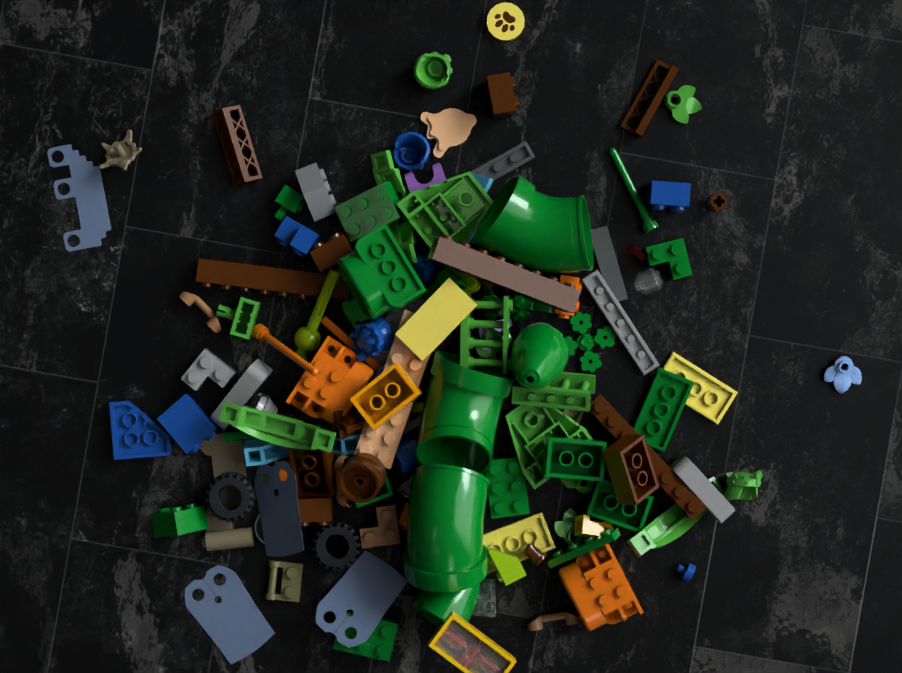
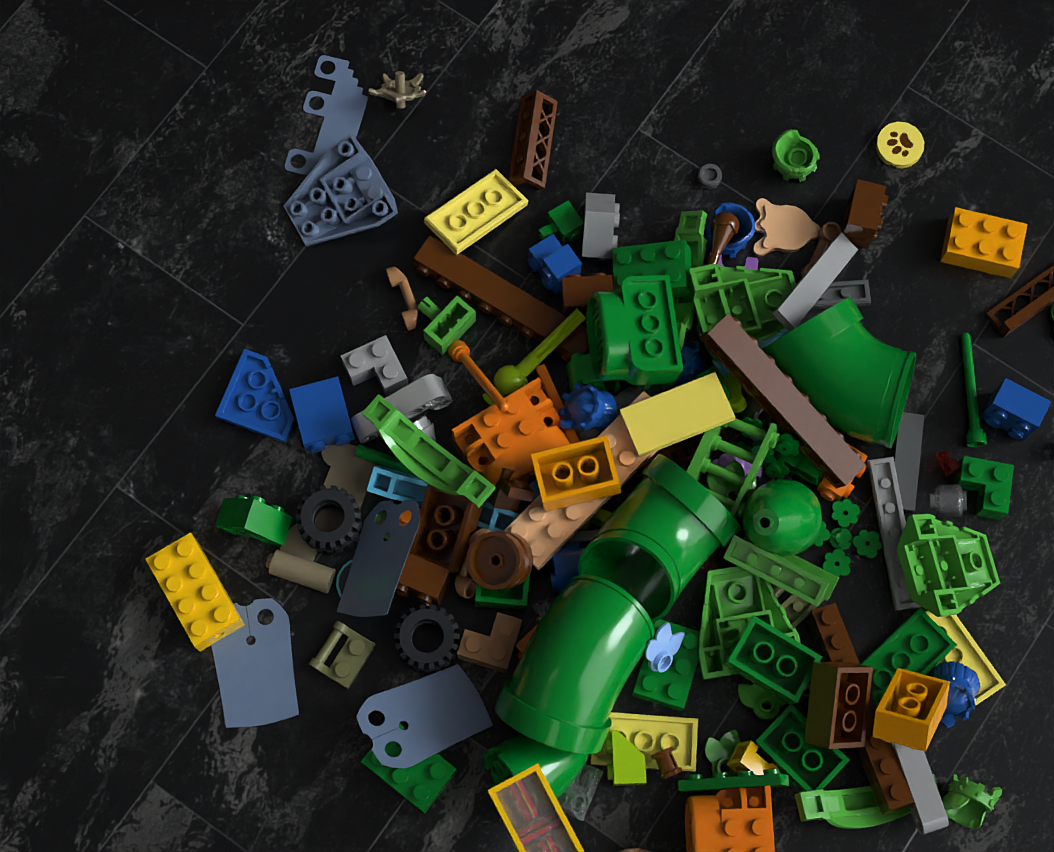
camera: 20 degrees right, 15 degrees down
none -> yellow brick [146,533,245,651]
none -> sand blue wedge [284,133,398,246]
none -> light yellow tile [424,169,528,255]
none -> light blue plate [645,622,684,672]
none -> dark grey tile [697,164,722,189]
none -> reddish brown piece [707,212,739,265]
none -> light grey tile [773,232,858,332]
none -> medium nougat bar [800,222,841,277]
none -> light orange brick [873,668,950,752]
none -> bright green wedge [897,514,1000,617]
none -> blue hair [928,661,980,728]
none -> light orange brick [940,207,1027,278]

